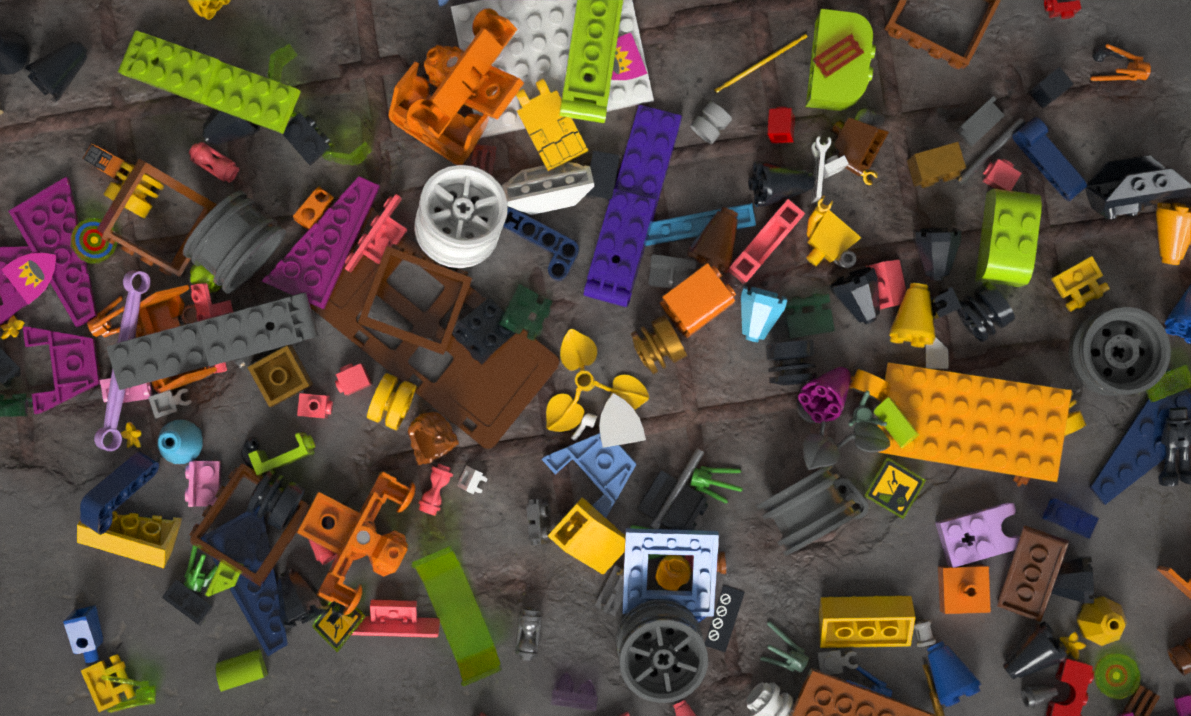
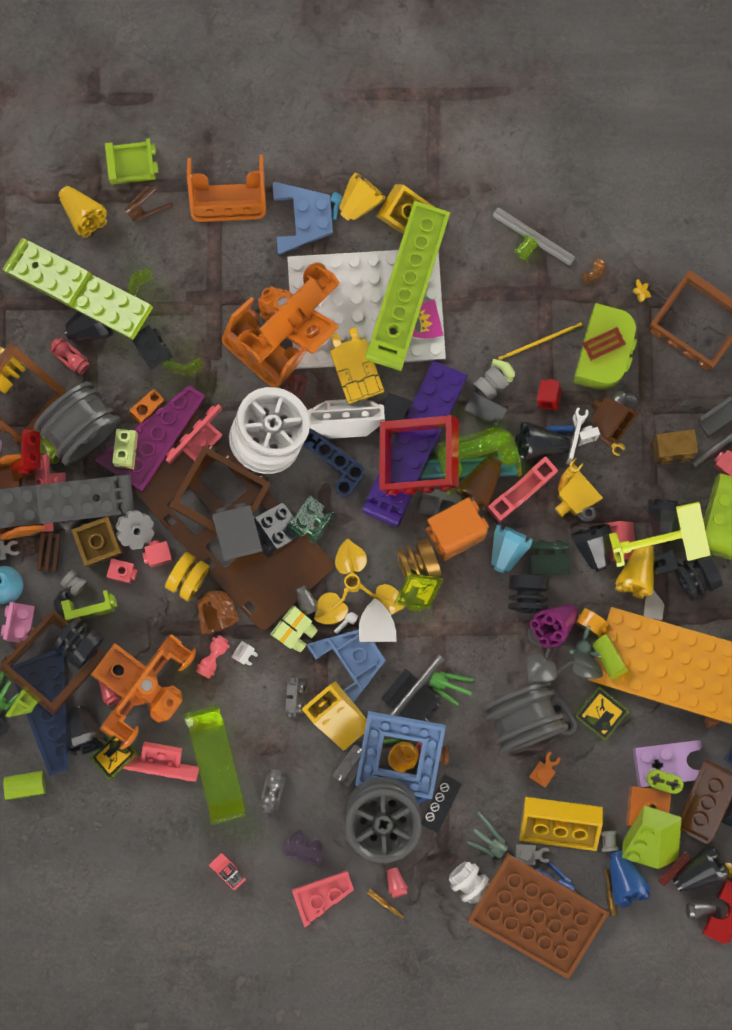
camera: 10 degrees right, 5 degrees down
none -> red bracket [11,429,40,476]
none -> reddish brown tile [37,532,61,572]
none -> light grey wheel [60,570,88,597]
none -> yellowish green hips [112,429,138,469]
none -> light grey plant [115,510,154,550]
none -> dark grey slope [212,502,262,561]
none -> yellowish green hips [270,606,318,652]
none -> flat silver cone [295,585,318,615]
none -> red window [379,415,459,496]
none -> clear neon green piece [394,573,443,612]
none -> clear neon green windscreen [434,426,522,495]
none -> black hinge [465,389,509,427]
none -> yellowish green arm [491,359,515,382]
none -> orange plate [529,752,560,788]
none -> blue piece [544,425,573,433]
none -> neon yellow piece [609,502,710,567]
none -> lime wedge [622,806,681,869]
none -> lime beam [646,769,683,794]
none -> clear red tile [659,852,691,887]

